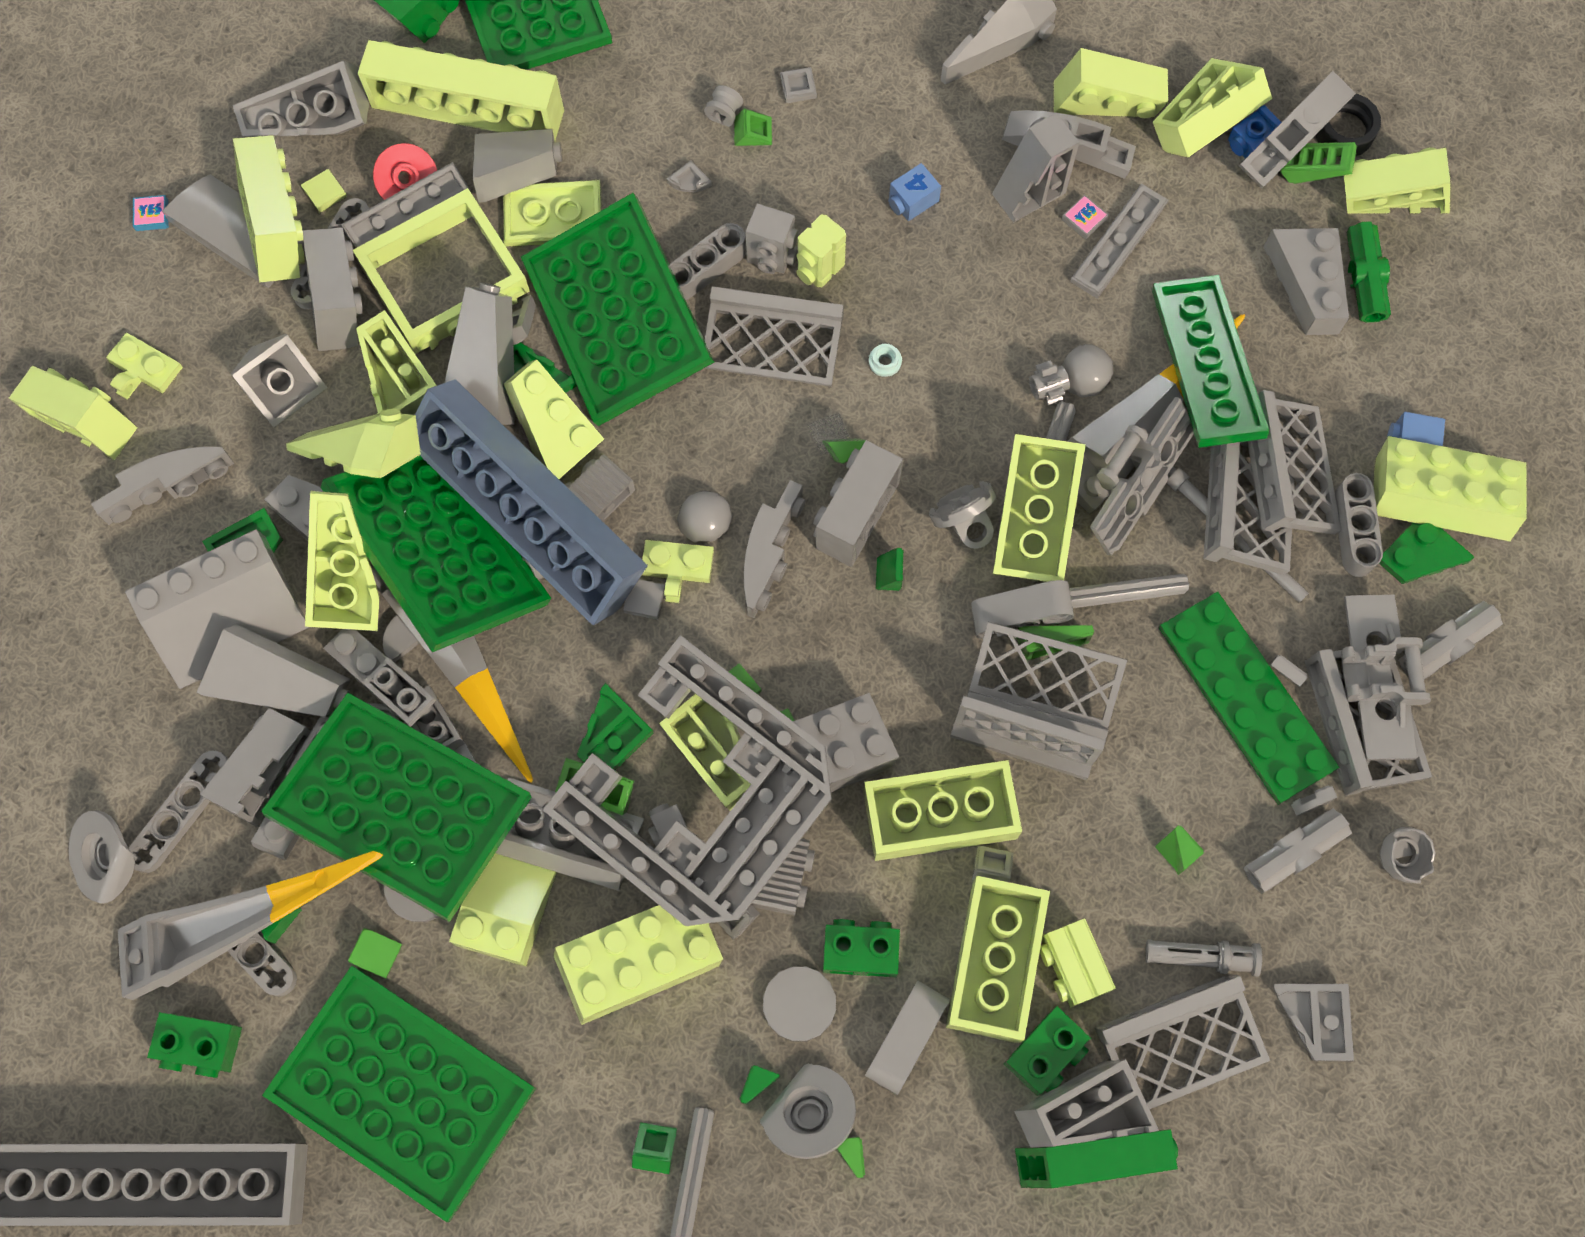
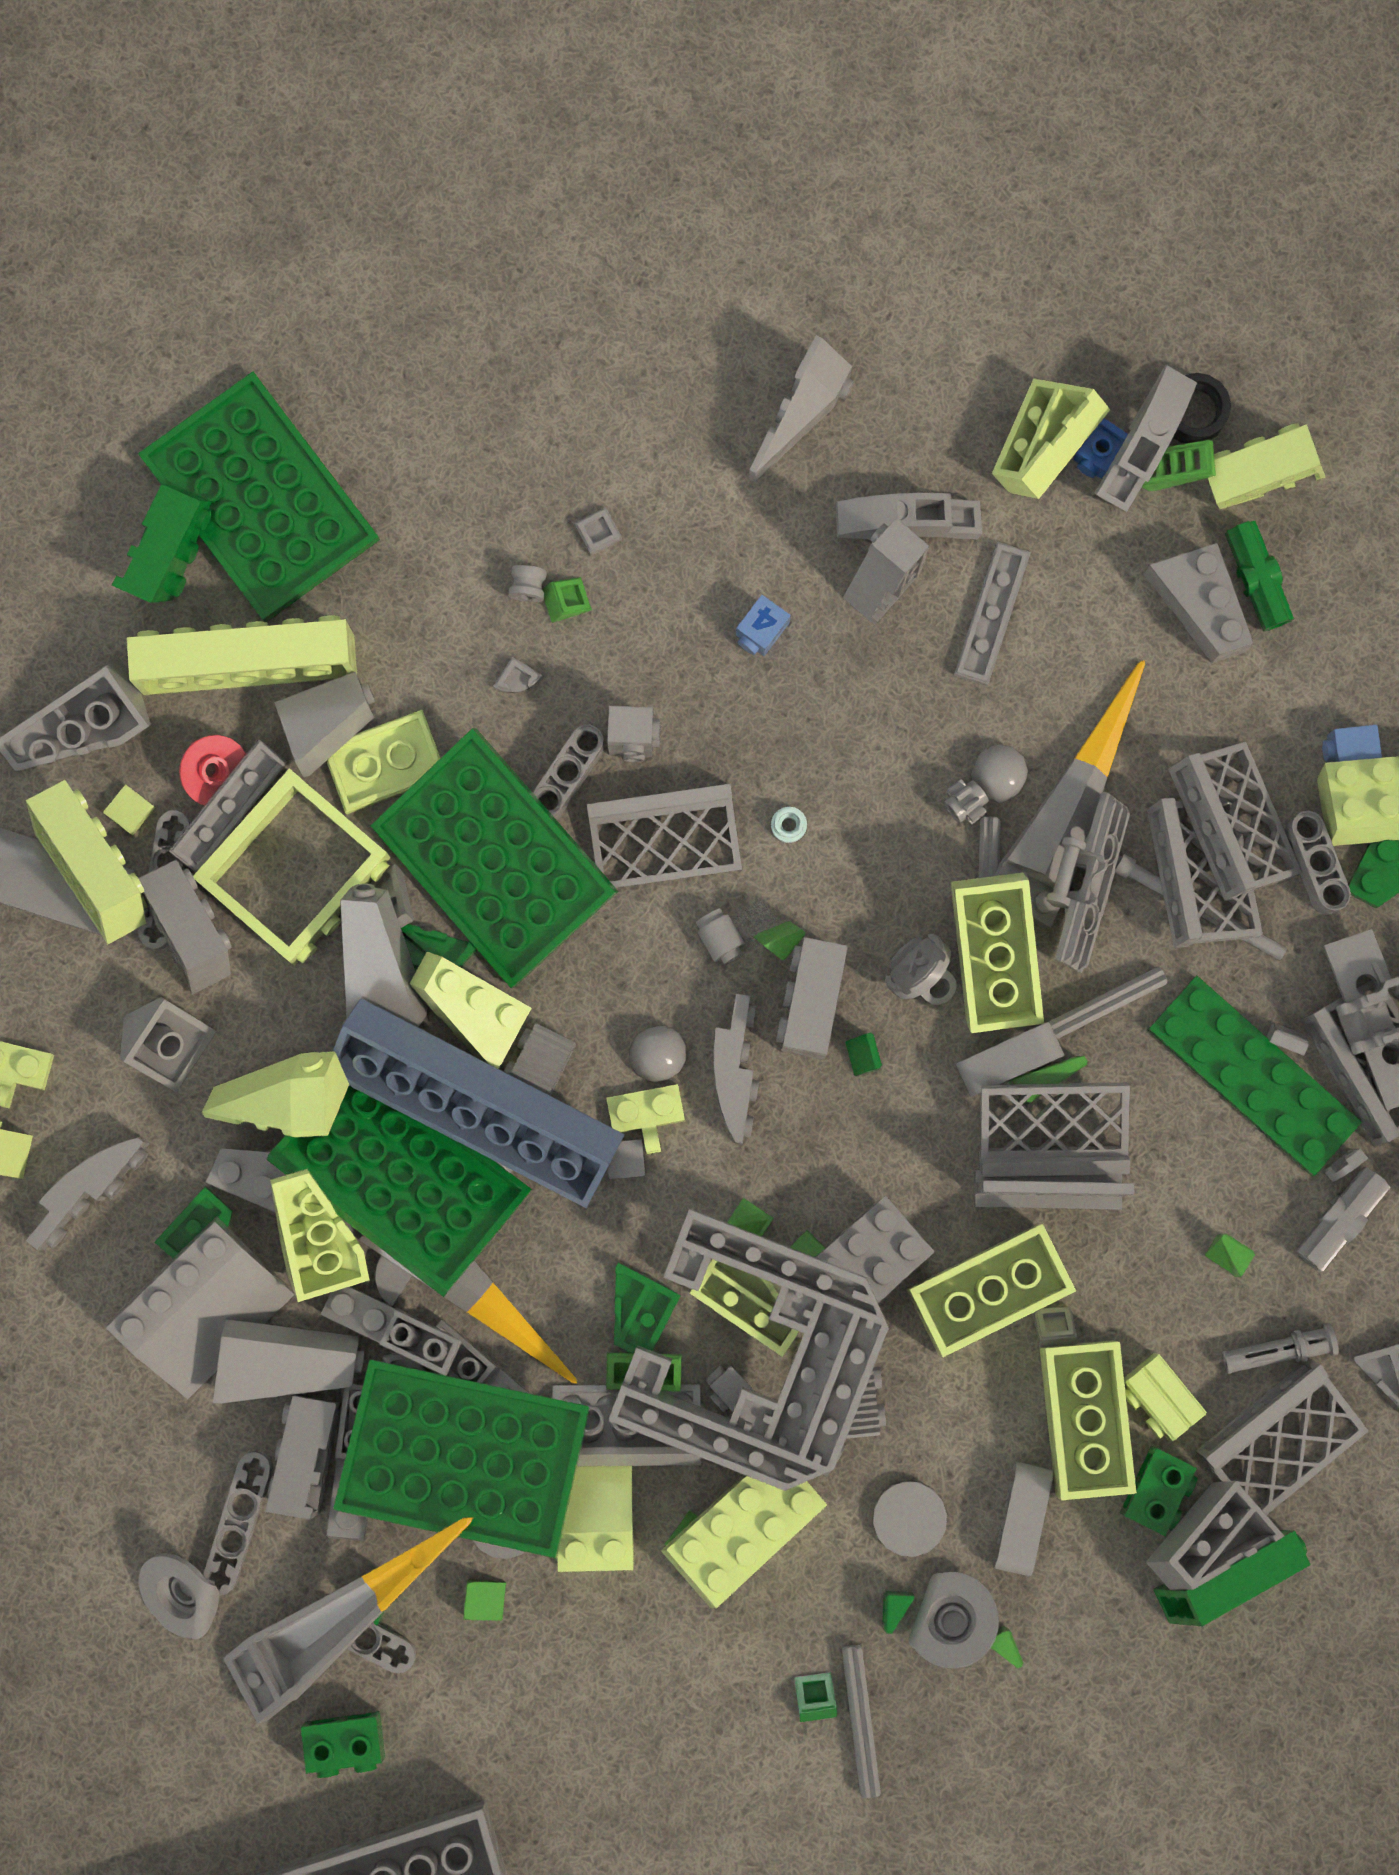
camera: 20 degrees left, 10 degrees up
green plate [262,966,536,1223] -> none
yellowish green wedge [356,310,437,415] -> none
yellowish green brick [796,214,846,288] -> none
green brick [823,919,900,978] -> none
yellowish green wedge [1054,48,1168,118] -> none
tile [1062,194,1109,240] -> none
plate [1152,275,1269,448] -> none
none -> light grey brick [696,908,746,965]

